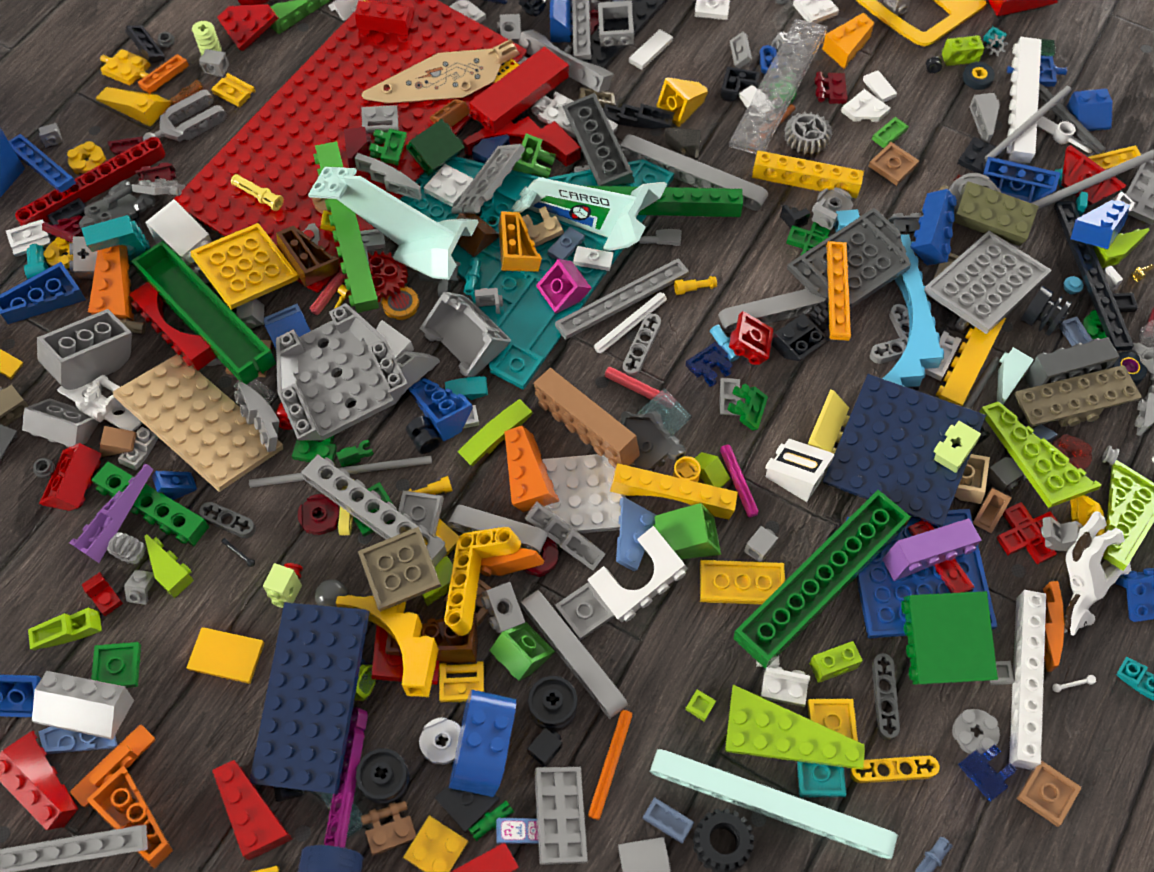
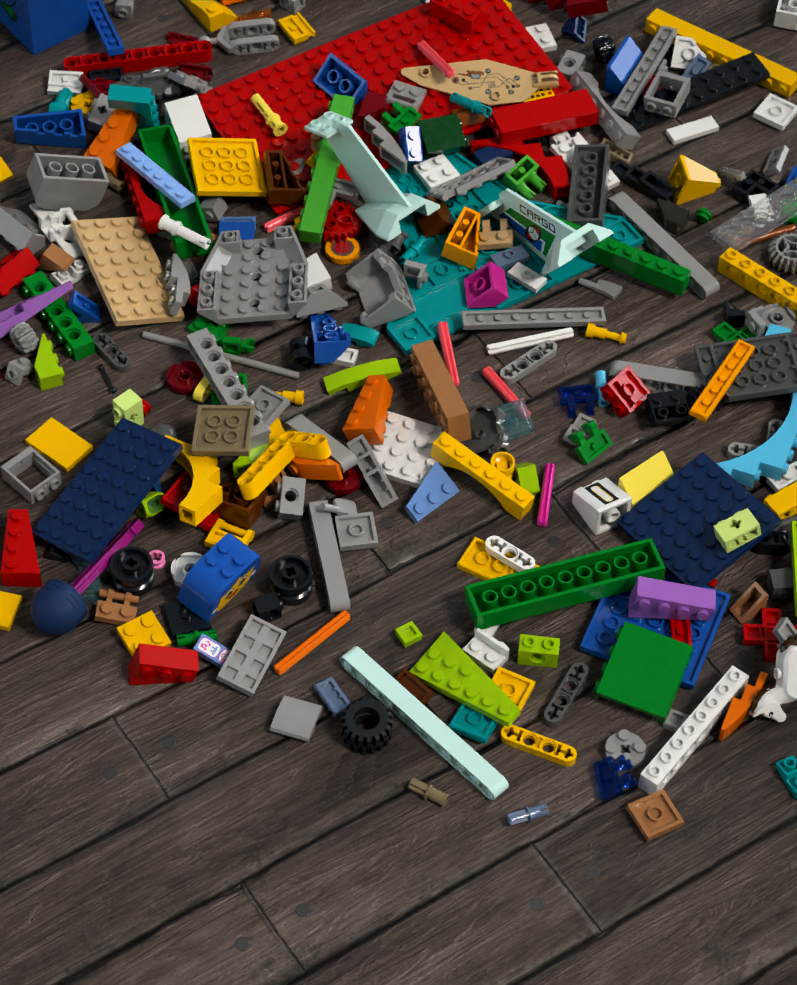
camera: 25 degrees right, 10 degrees down
yellow plate [67,141,106,174] -> none
bright green slope [489,622,555,681] -> none
white arch [587,526,688,622] -> none
bright green slope [653,503,721,559] -> none
light grey brick [744,526,778,562] -> none
tan slope [955,454,990,504] -> none
white hinge [1052,675,1096,692] -> none
none -> light grey window [1,446,62,505]
none -> light blue plate [116,142,195,209]
none -> bright pink bush [149,550,165,569]
none -> white pin [158,214,211,250]
none -> blue slope [313,53,368,106]
none -> light grey piece [320,498,357,515]
none -> reddish brown tile [395,667,435,706]
none -> brick [398,126,423,165]
none -> coral axle [417,40,455,78]
none -> coral axle [437,321,460,387]
none -> teal pin [450,92,492,118]
none -> white beam [485,536,535,572]
none -> green plate [695,208,712,224]
none -> light grey axle [719,166,746,181]

